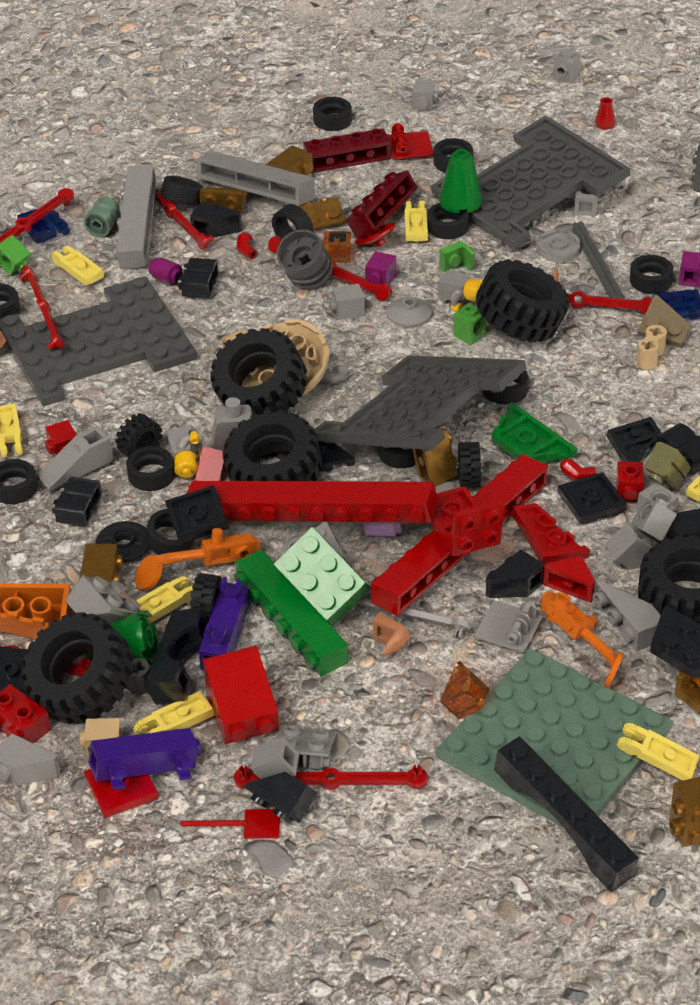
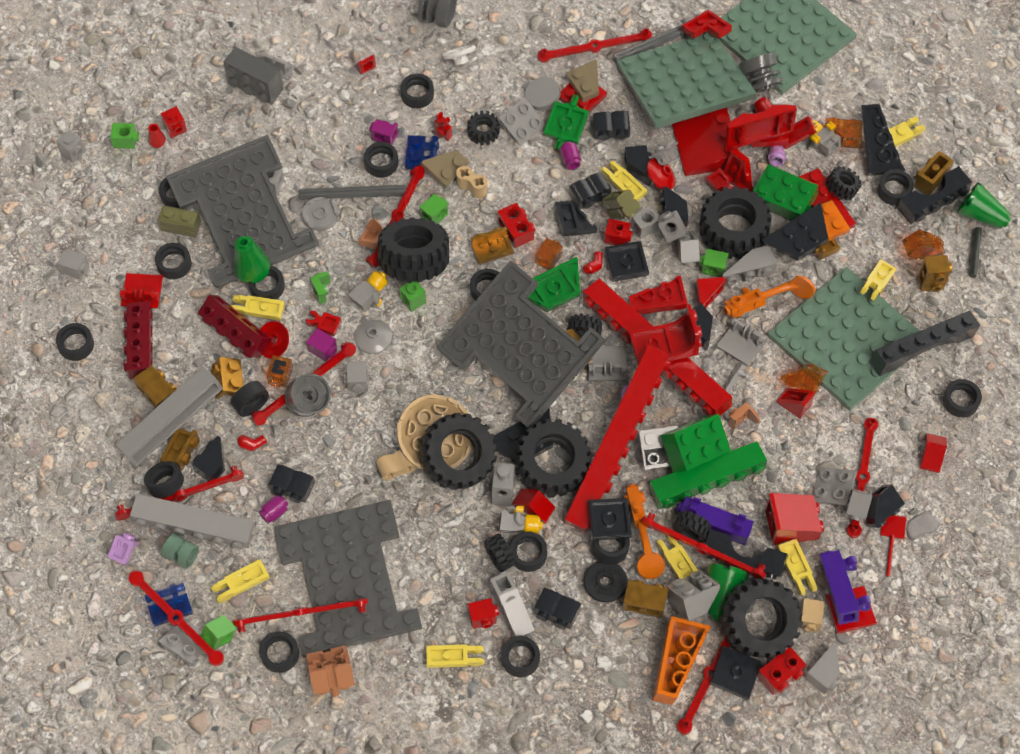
camera: 80 degrees left, 20 degrees up
none -> lavender bracket [107,532,140,565]
none -> bright green brick [110,123,139,149]
none -> olive brick [158,205,201,237]
none -> red brick [160,106,187,138]
none -> red plate [306,310,342,337]
none -> bright green brick [419,194,449,224]
none -> pearl gold bracket [471,227,514,265]
none -> red brick [497,202,536,248]
none -> clear orange brick [535,238,563,270]
none -> red piece [640,512,766,579]
none -> bright green brick [699,249,729,277]
none -> red slope [776,388,815,419]
none -> red slope [920,433,947,473]
none -> black tyre [943,379,982,418]

